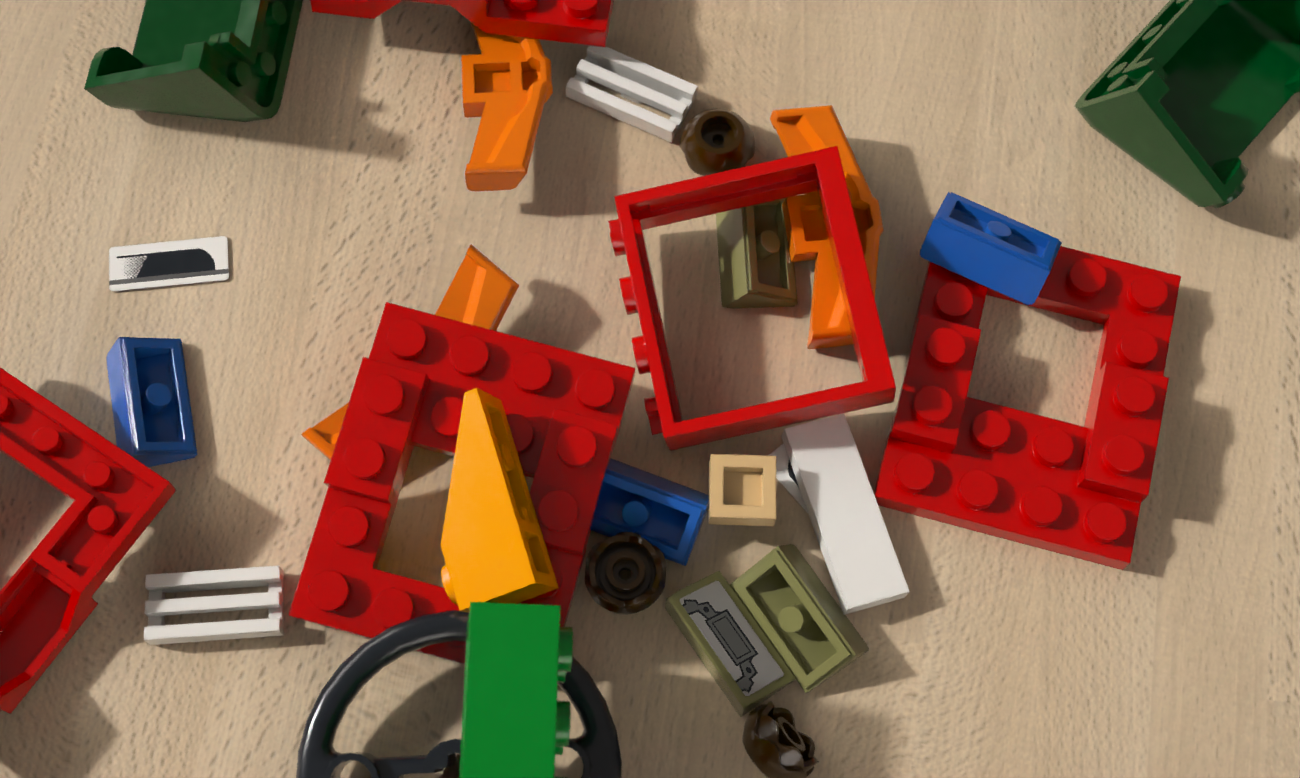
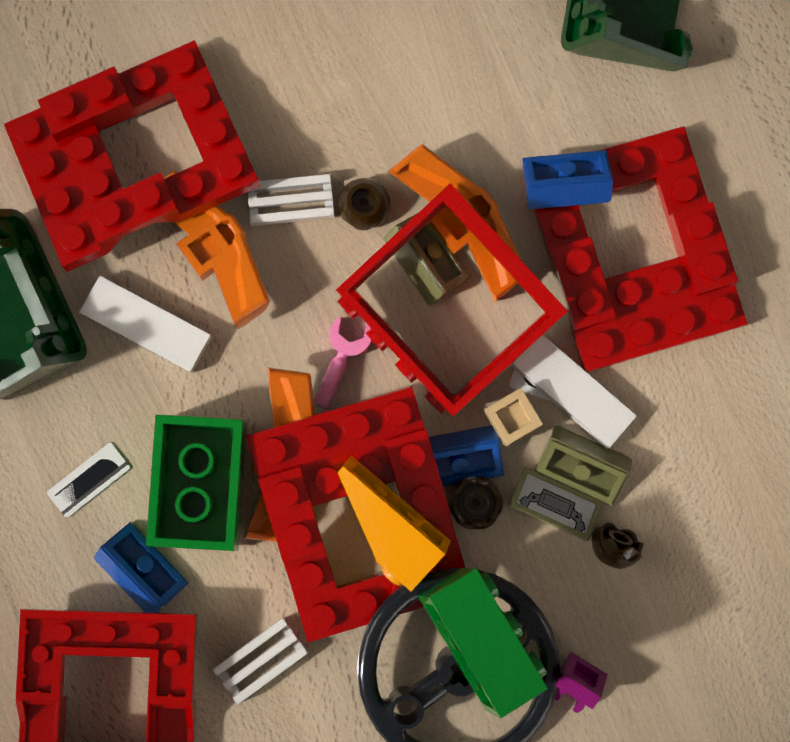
camera: 30 degrees left, 15 degrees up
none -> white tile [79,276,212,373]
none -> green brick [146,414,247,551]
none -> bright pink piece [314,316,372,410]

